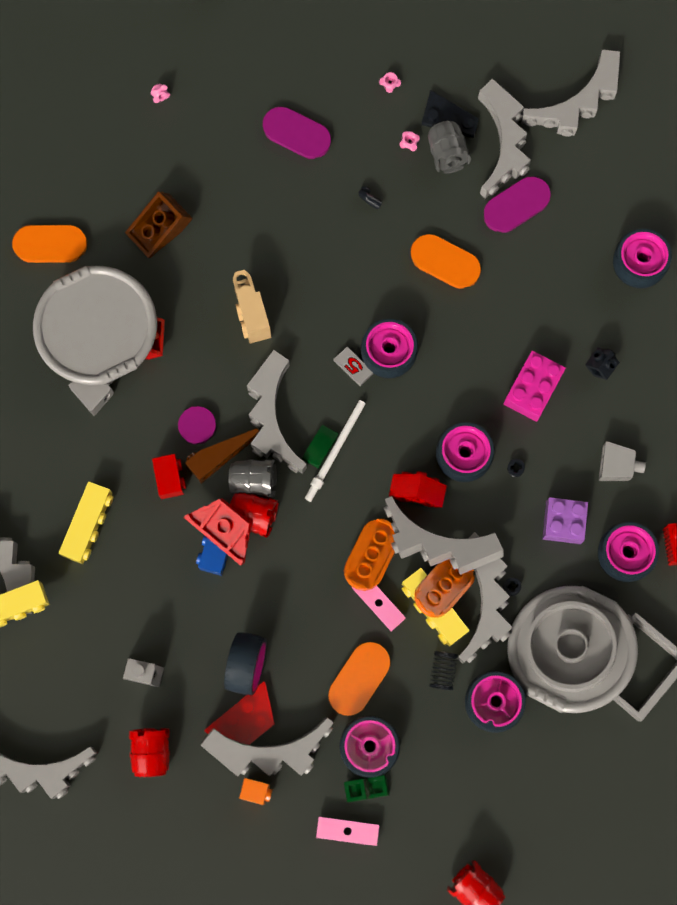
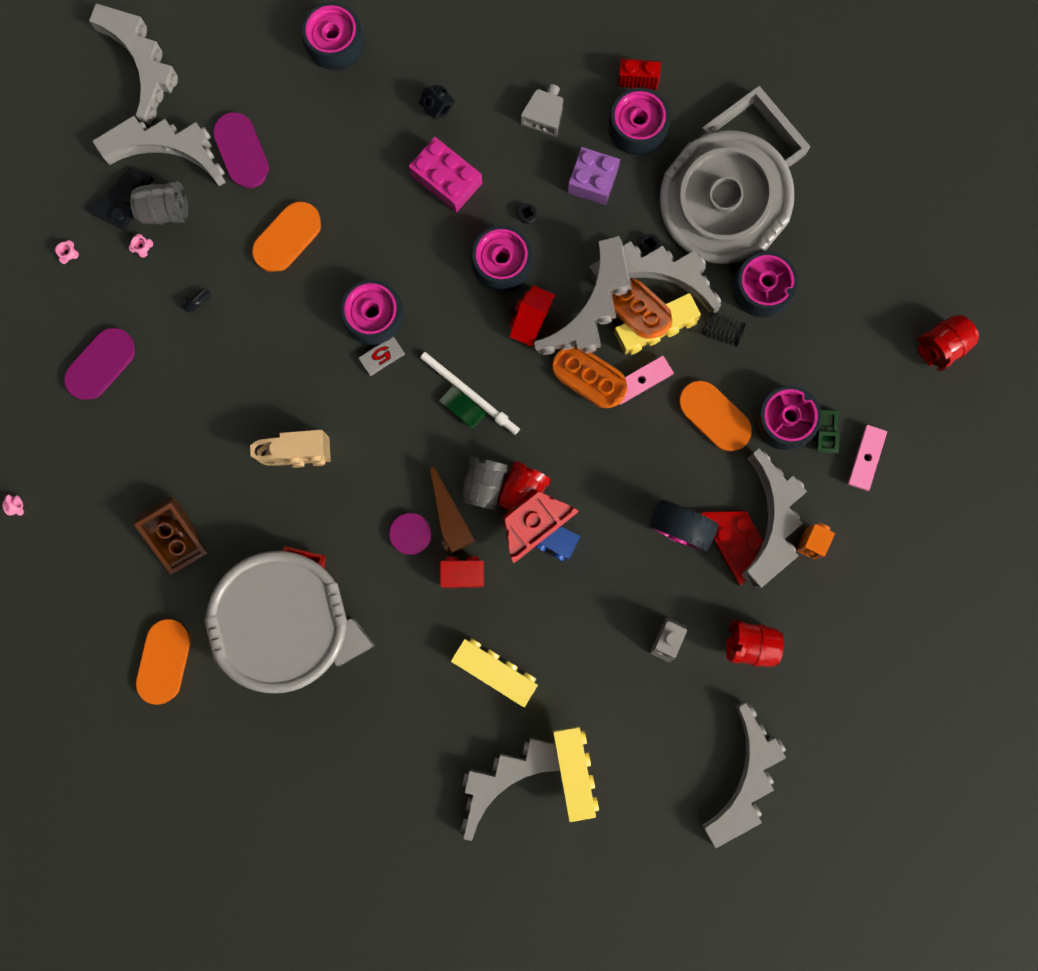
camera: 75 degrees left, 5 degrees up
light grey arch [247,350,307,474] -> none

